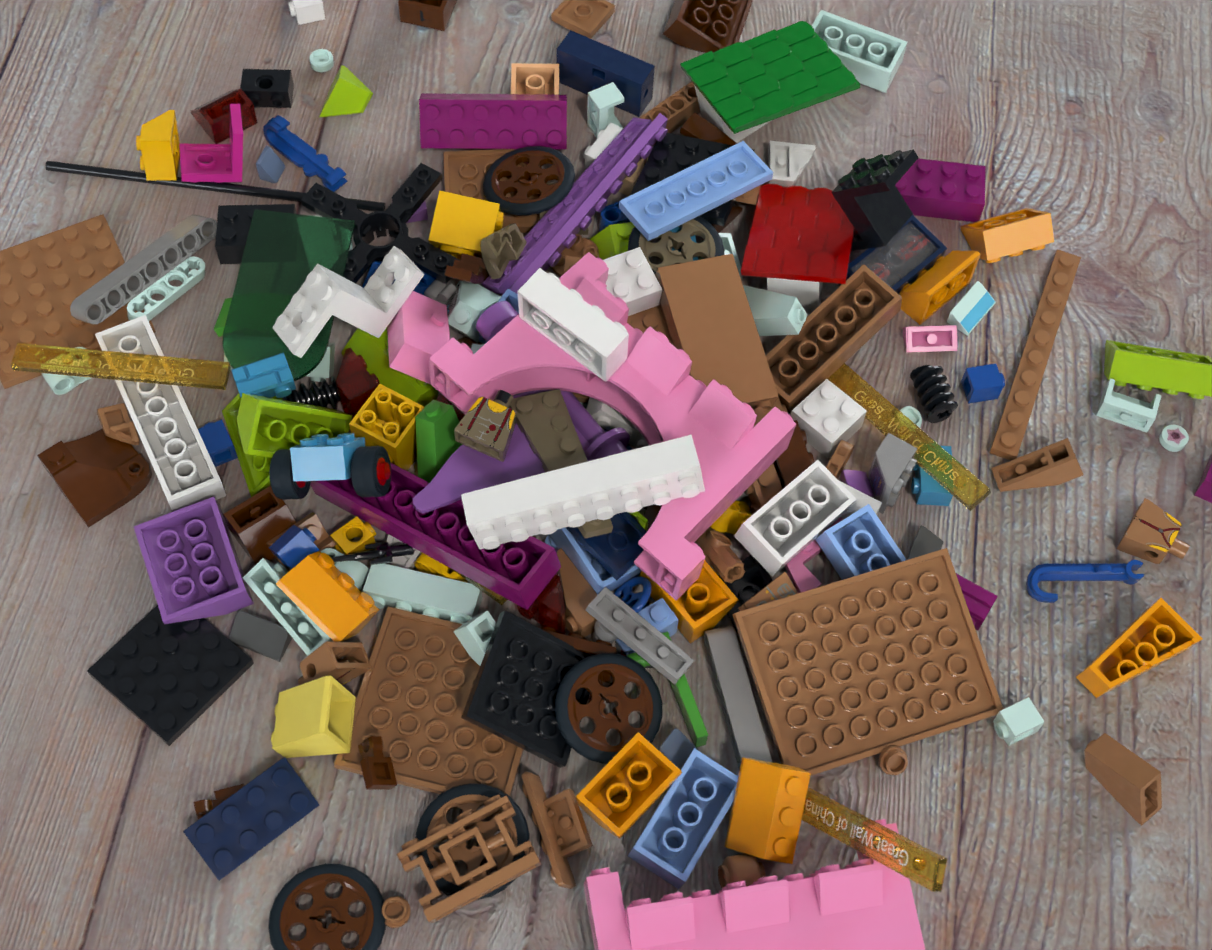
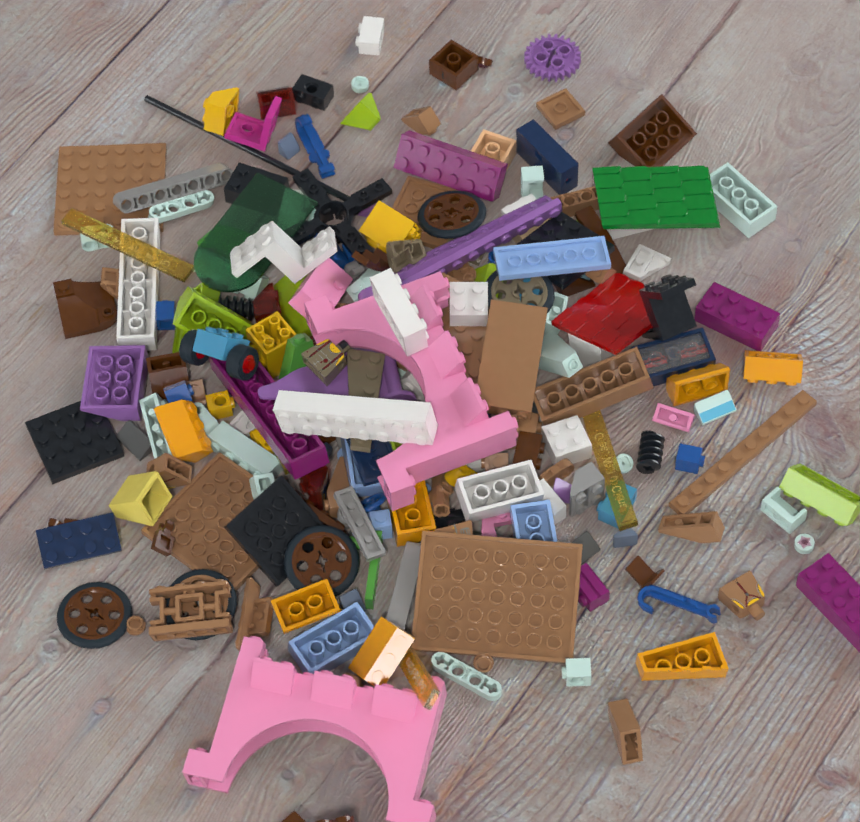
camera: 30 degrees right, 5 degrees down
dark azure brick [231,353,296,398] -> none
black piece [332,542,414,565] -> none
none -> medium nougat slope [401,106,441,136]
none -> light aqua beam [431,652,502,701]
none -> sand blue slope [613,525,638,548]
none -> reddish brown bracket [625,556,665,588]

